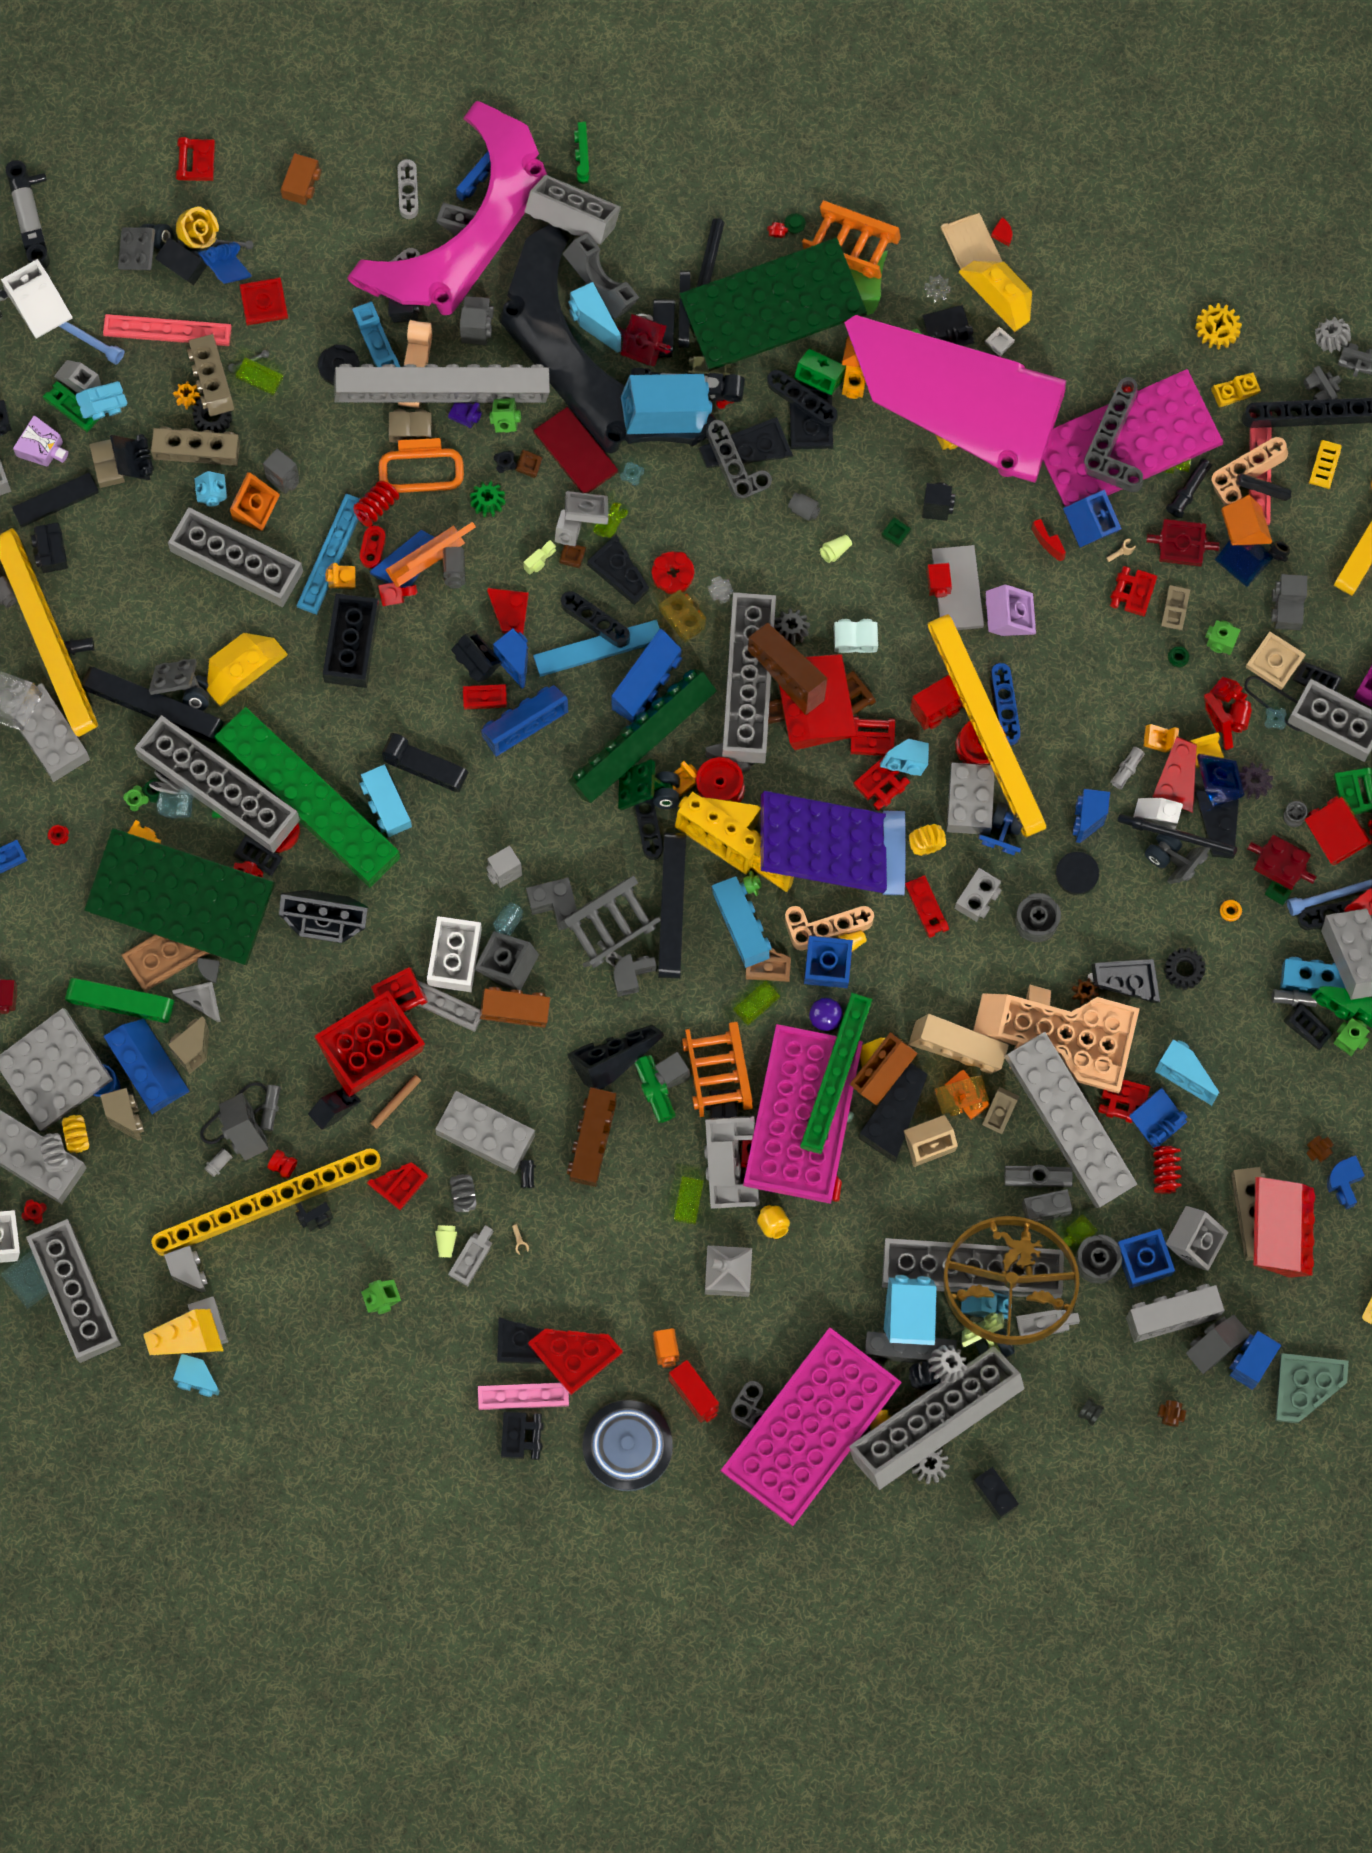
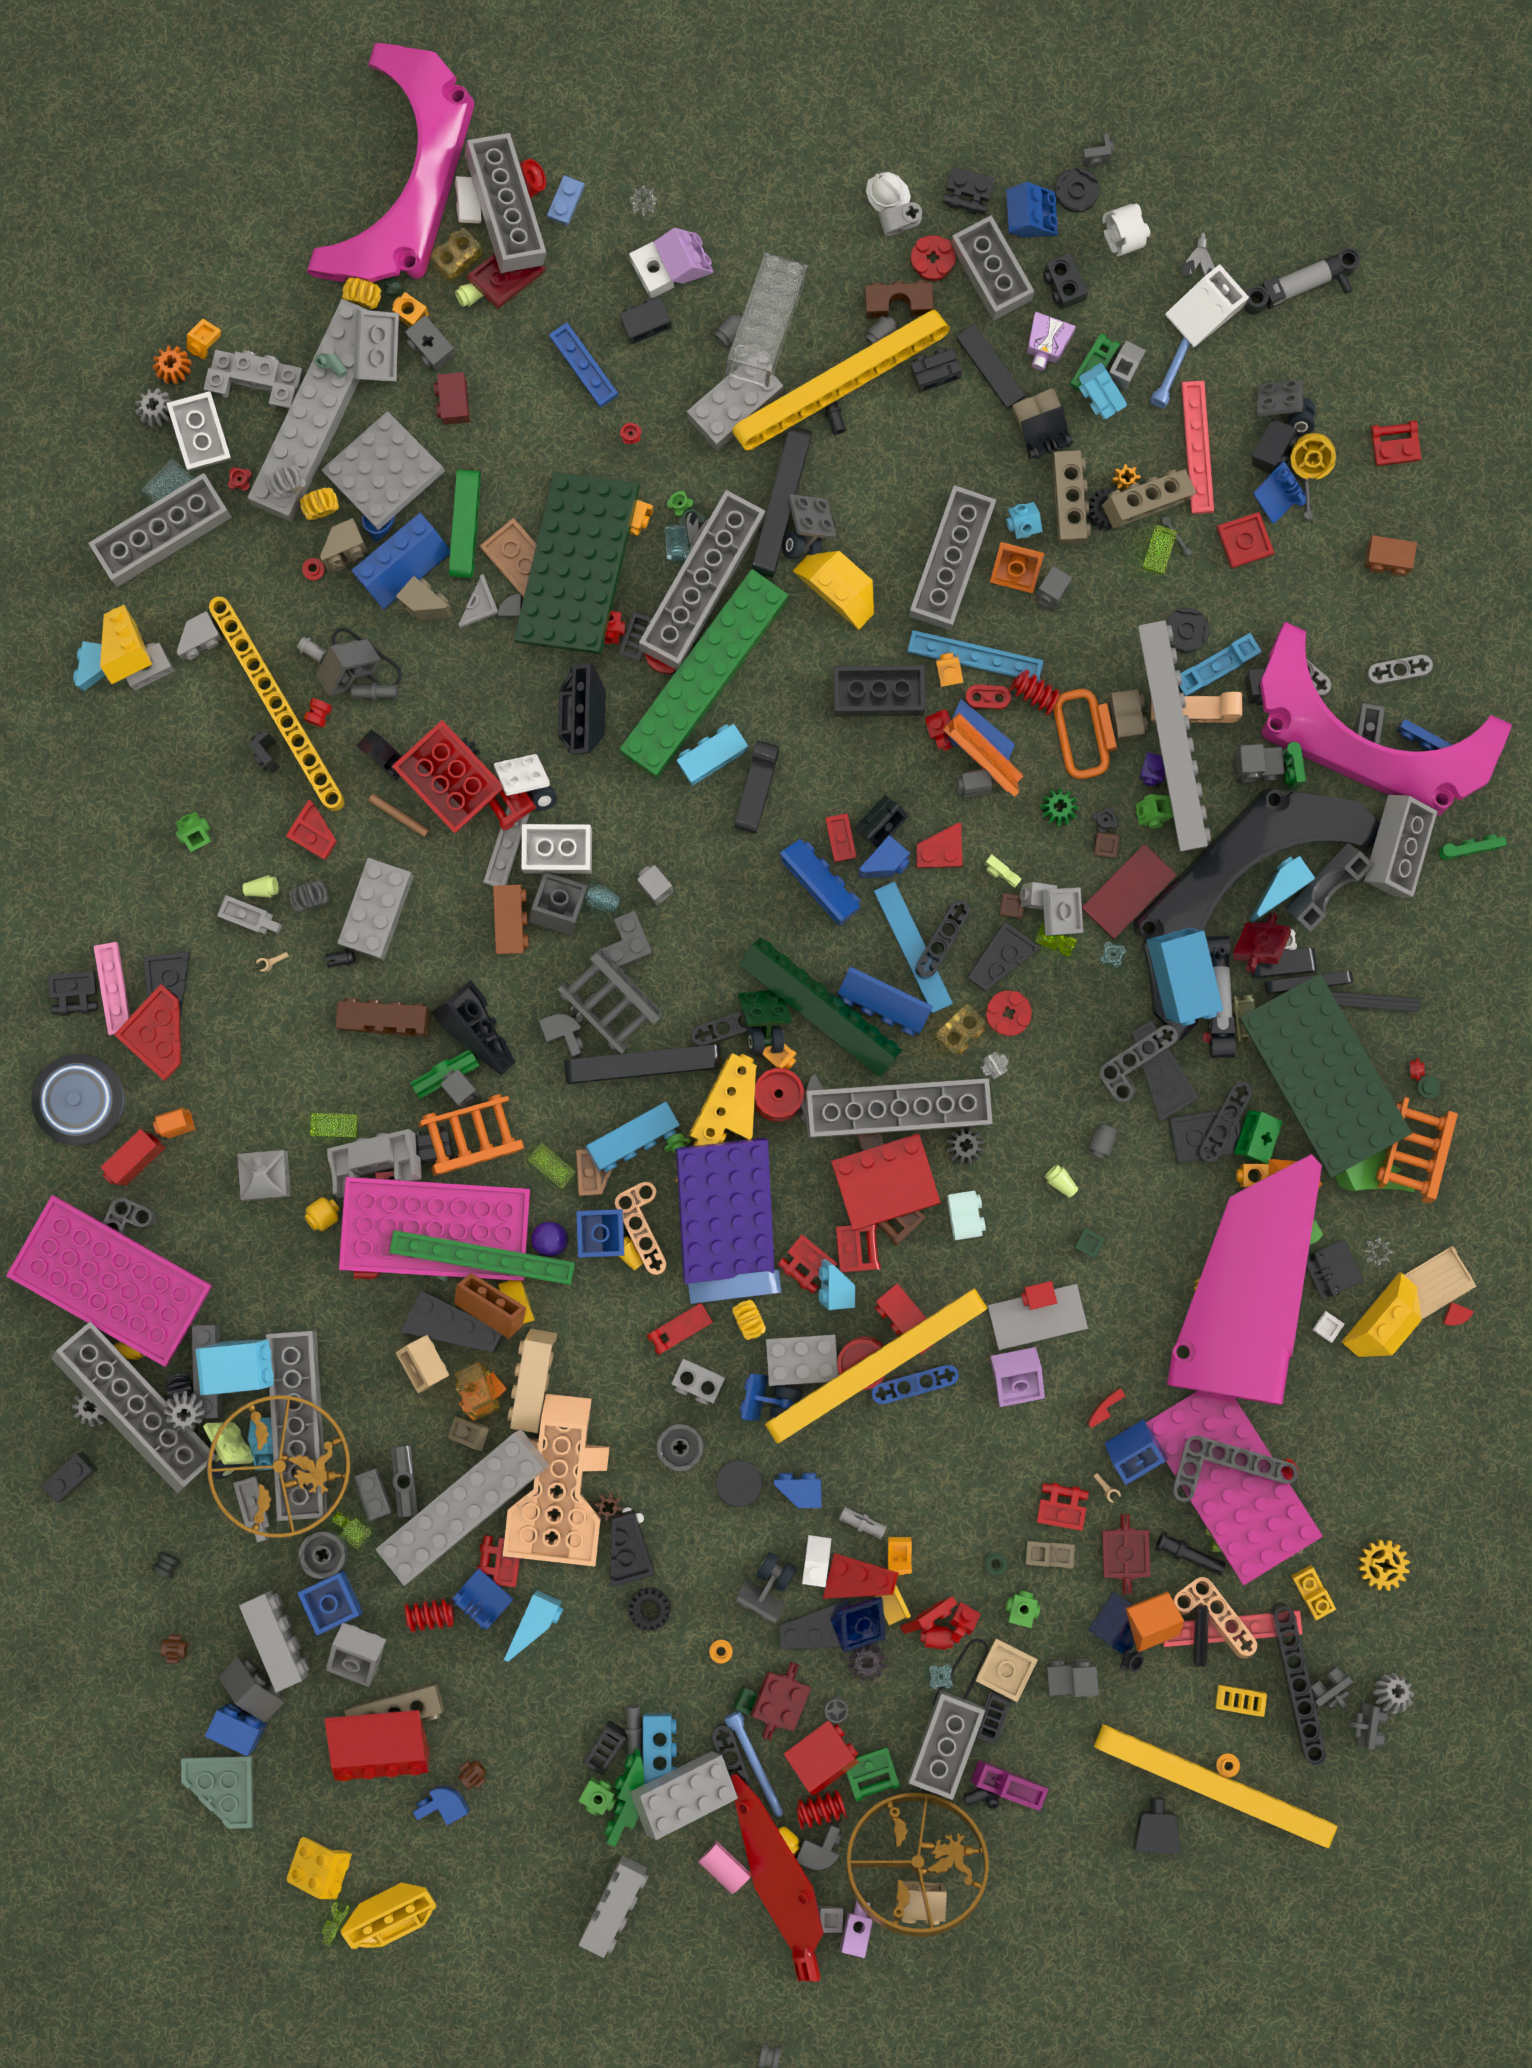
camera: 85 degrees right, 10 degrees up
reddish brown wedge [748,623,827,715] -> none
black brick [922,482,956,521] -> none
black bar [1118,814,1237,855] -> none
none -> red plate [302,558,325,581]
none -> white plate [494,754,557,811]
none -> green plate [1282,742,1306,790]

